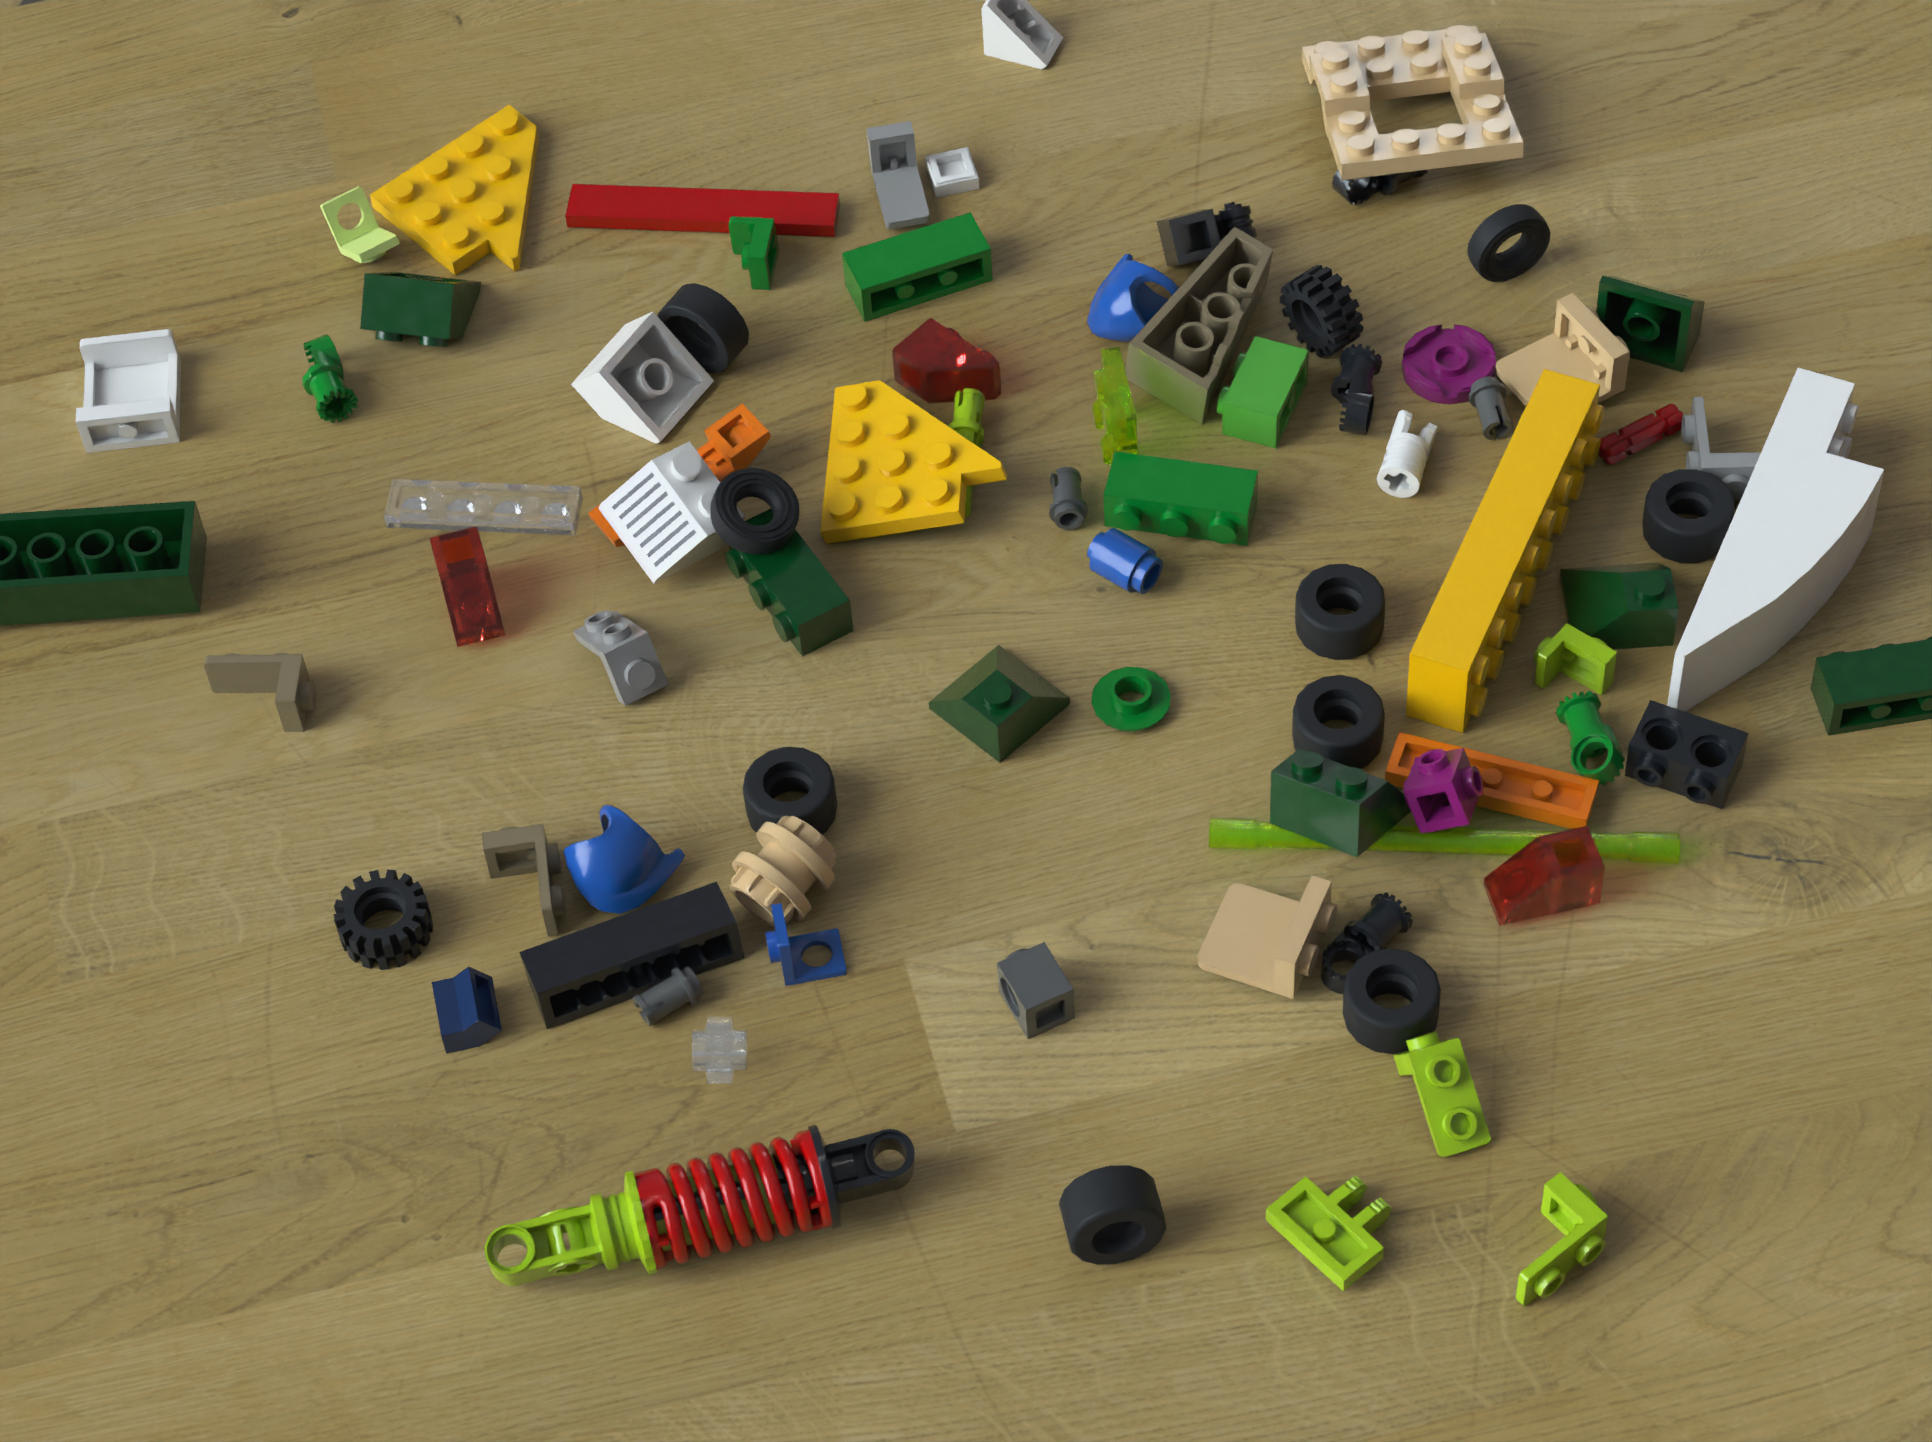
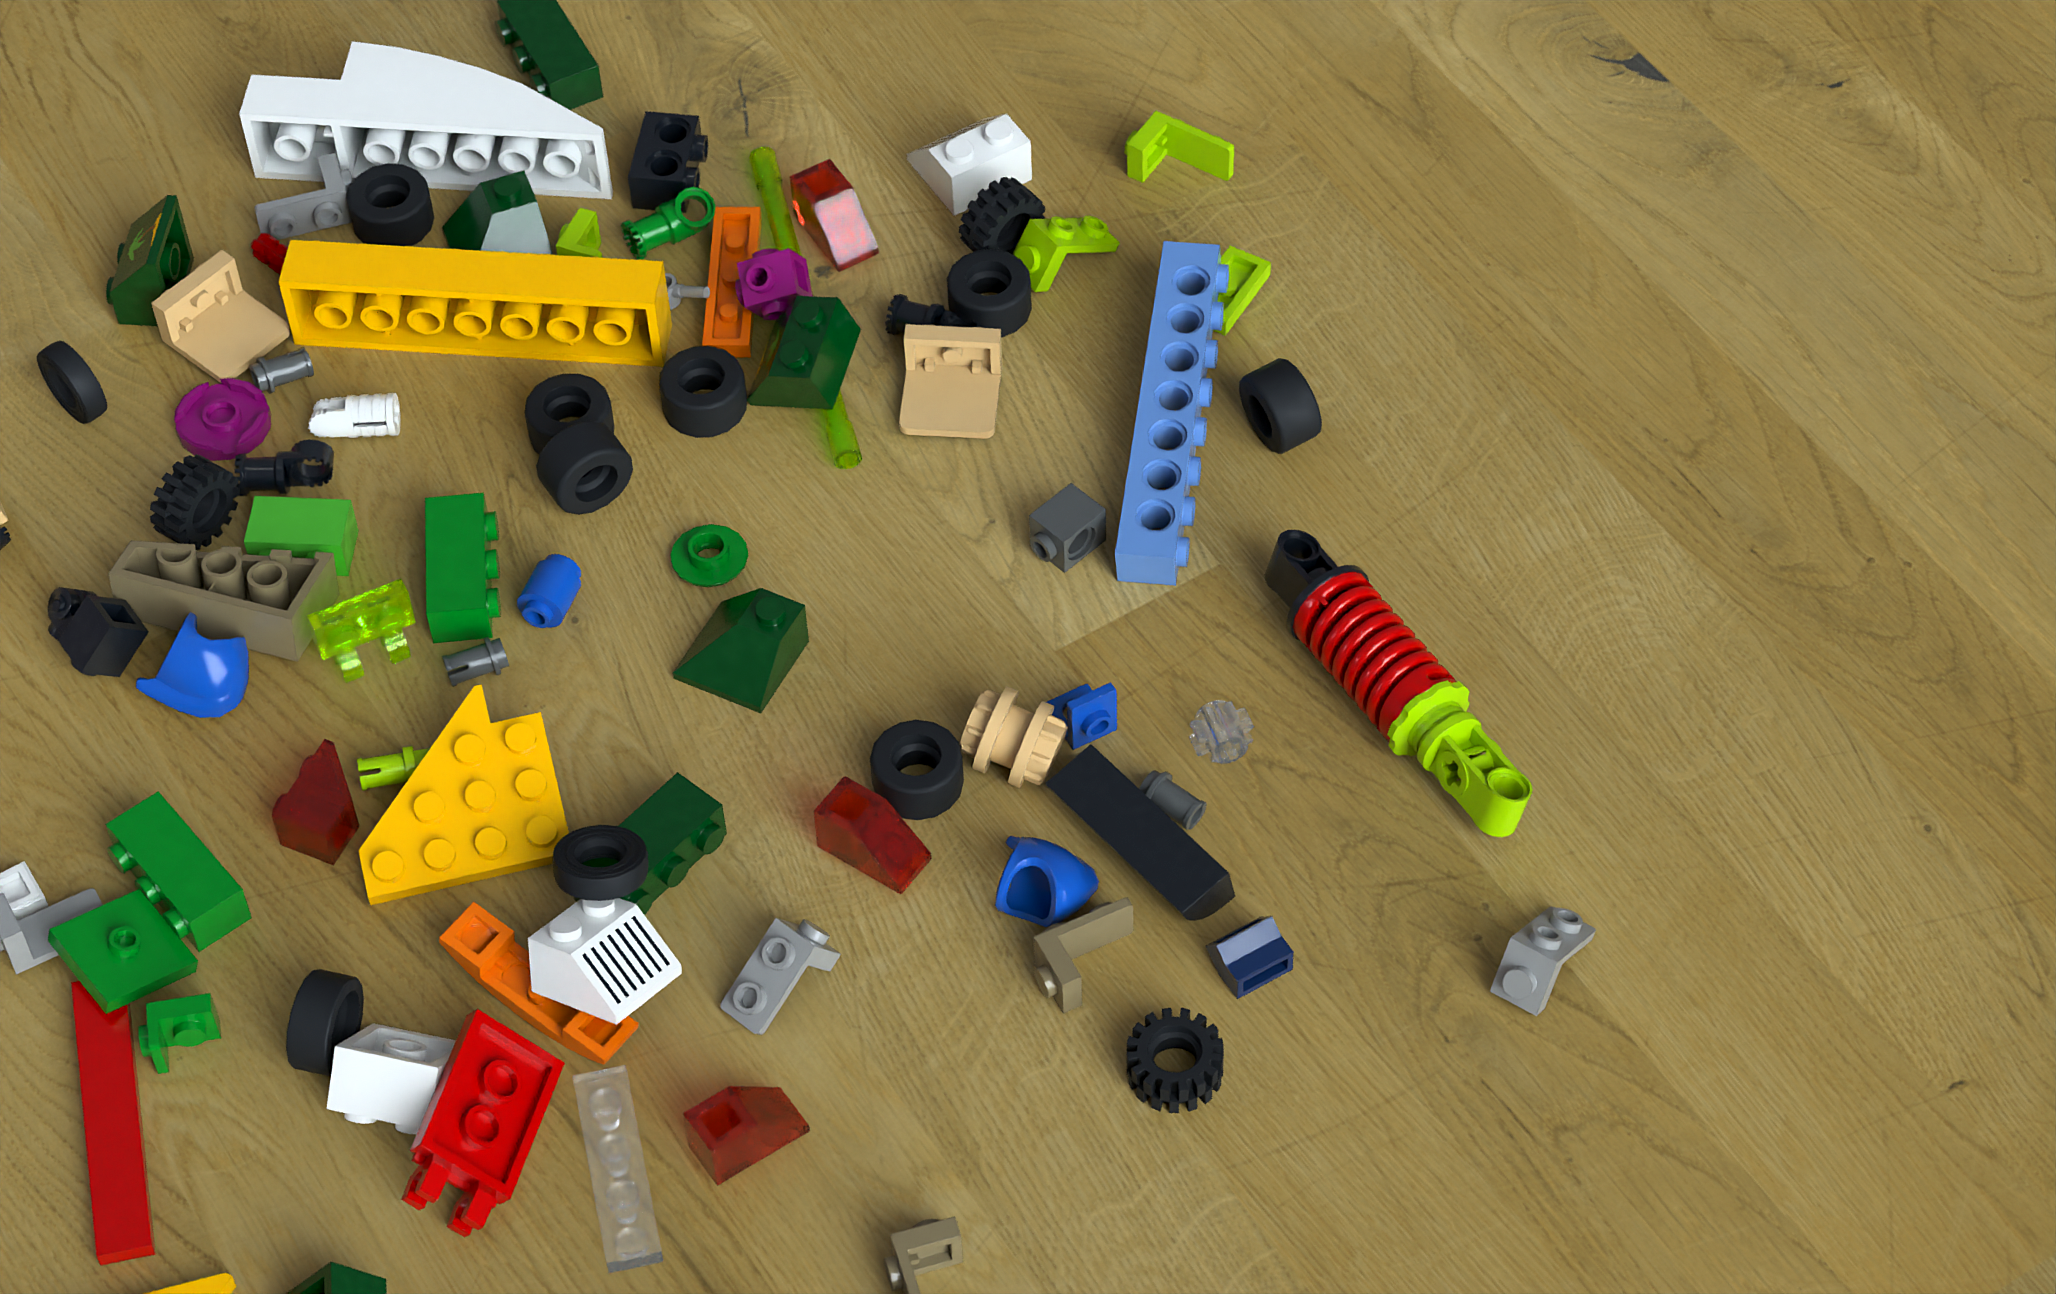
camera: 110 degrees left, 0 degrees up
none -> green plate [47,889,198,1014]
none -> red tile [401,1009,565,1237]
none -> black tyre [536,420,633,515]
none -> light grey hand [665,273,710,310]
none -> clear red slope [813,776,932,894]
none -> white slope [907,114,1032,216]
none -> black tyre [959,177,1046,254]
none -> medium blue brick [1115,241,1229,586]
none -> light grey bracket [1490,907,1596,1016]

